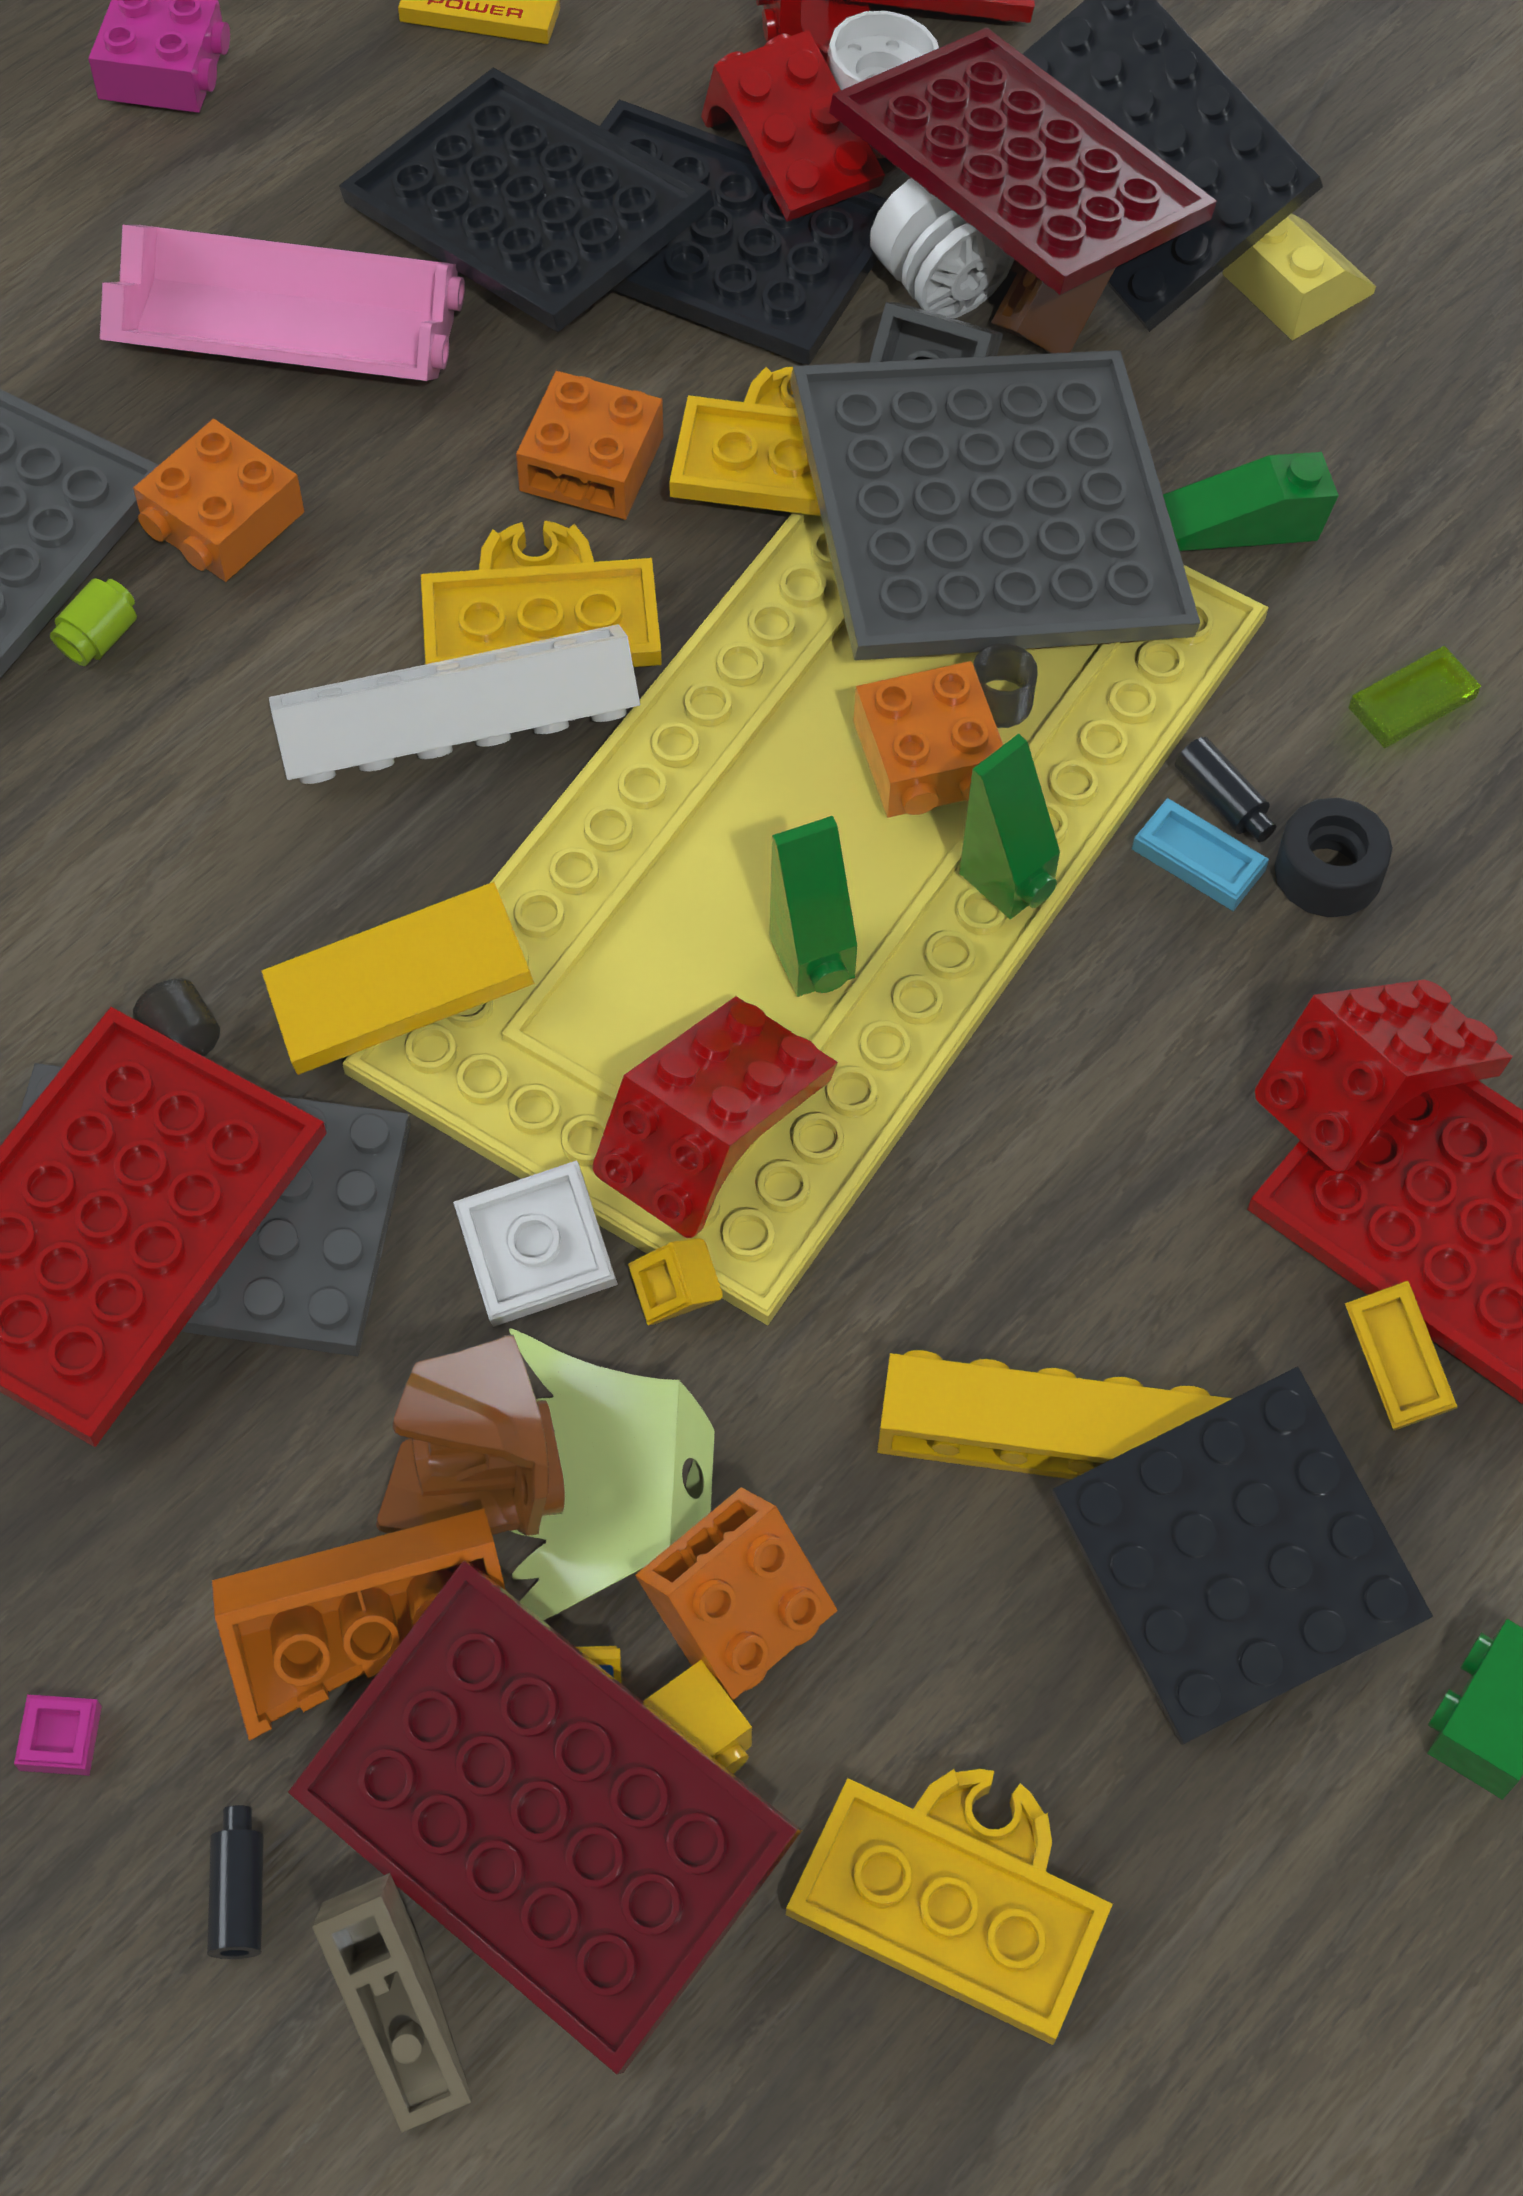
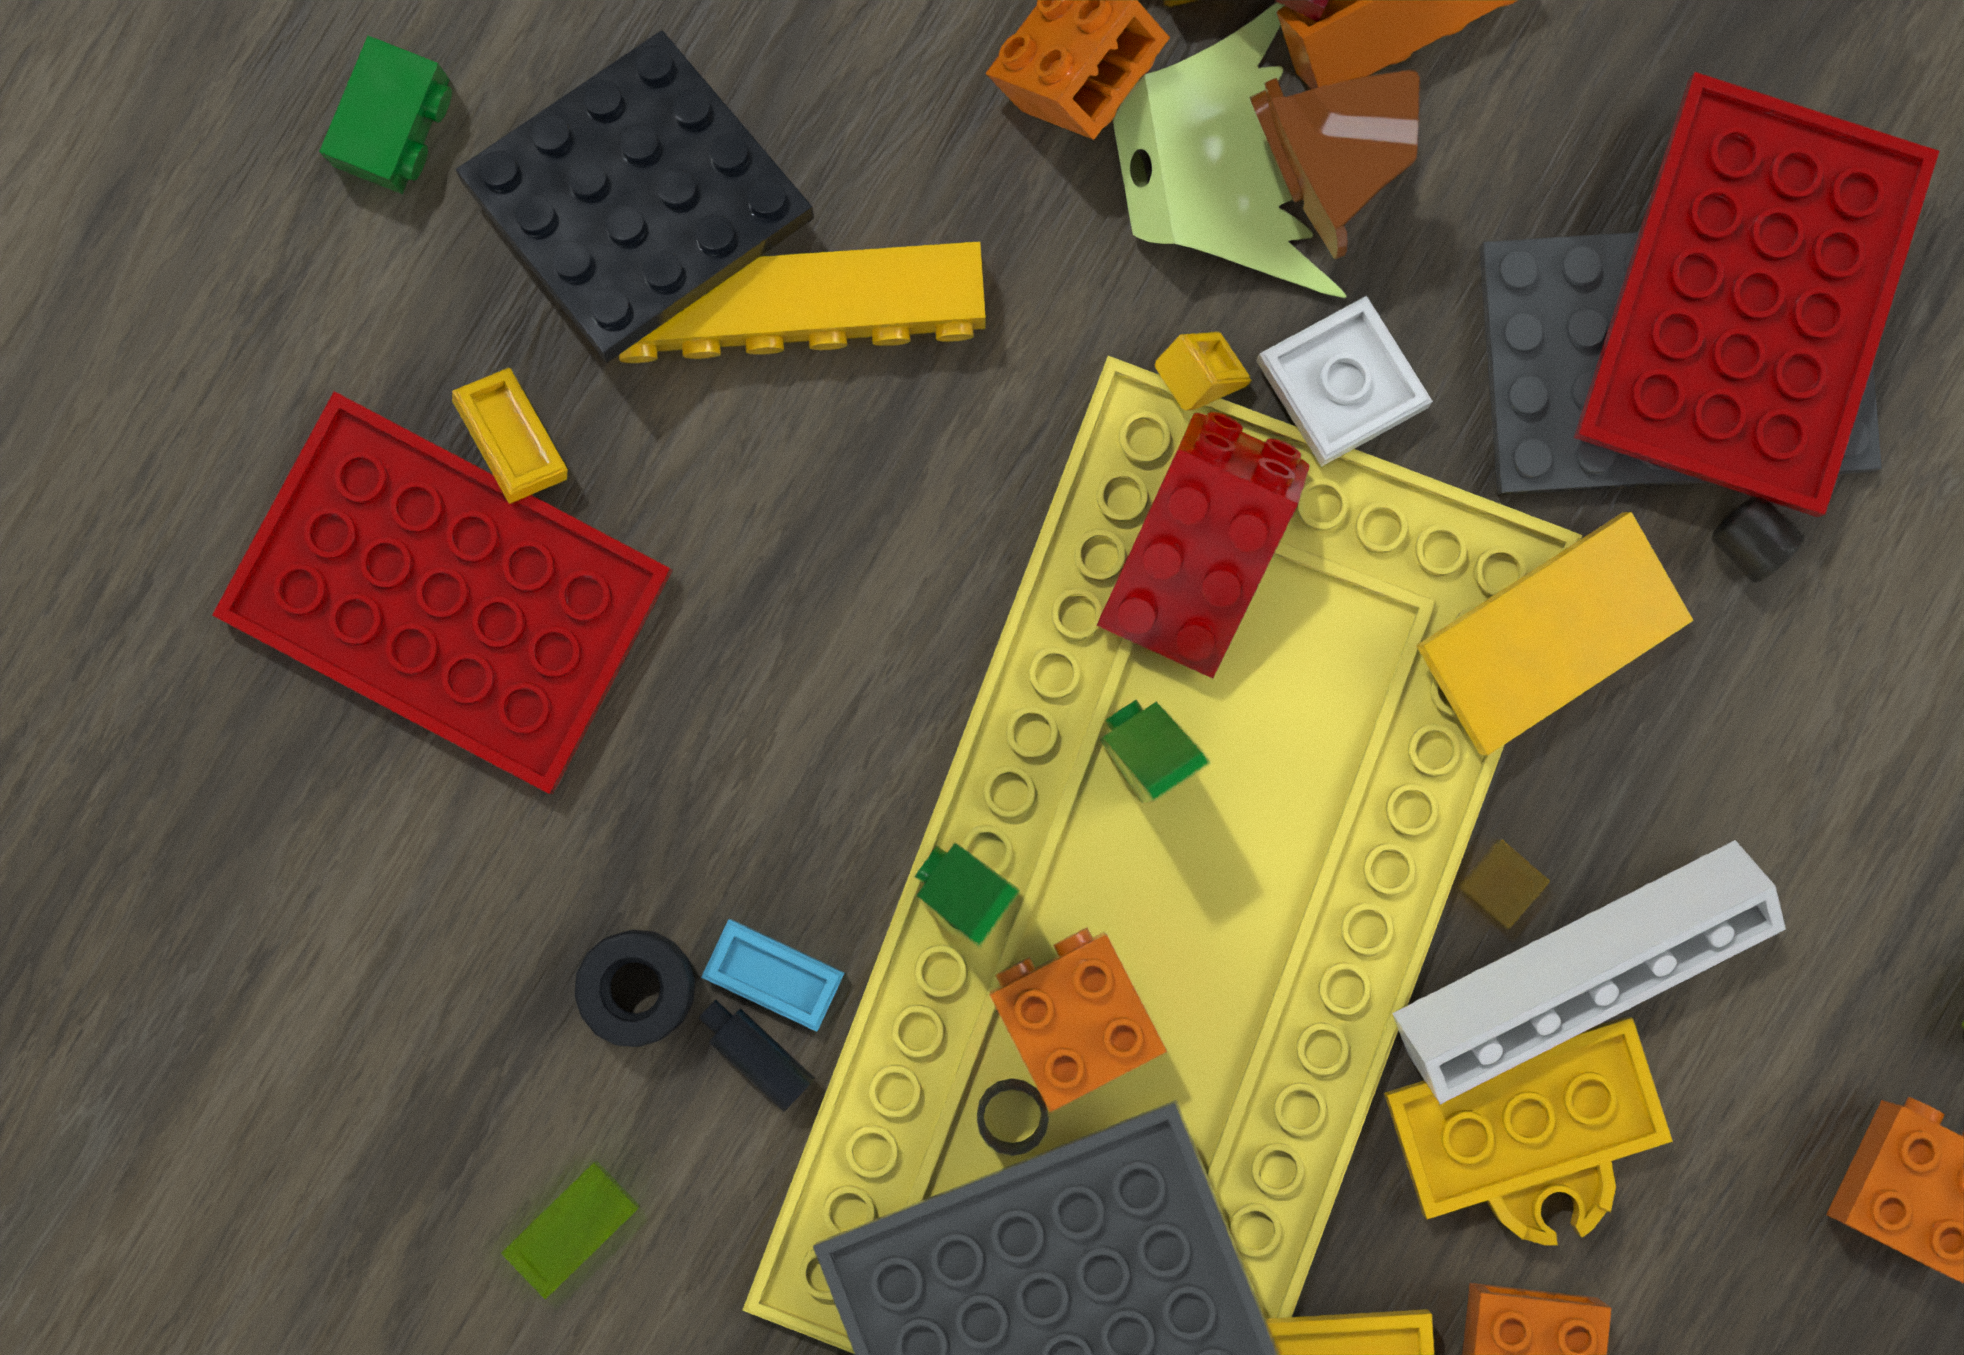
camera: 170 degrees right, 25 degrees up
red bracket [1255,980,1513,1172] -> none
none -> clear yellow tile [1457,839,1551,929]

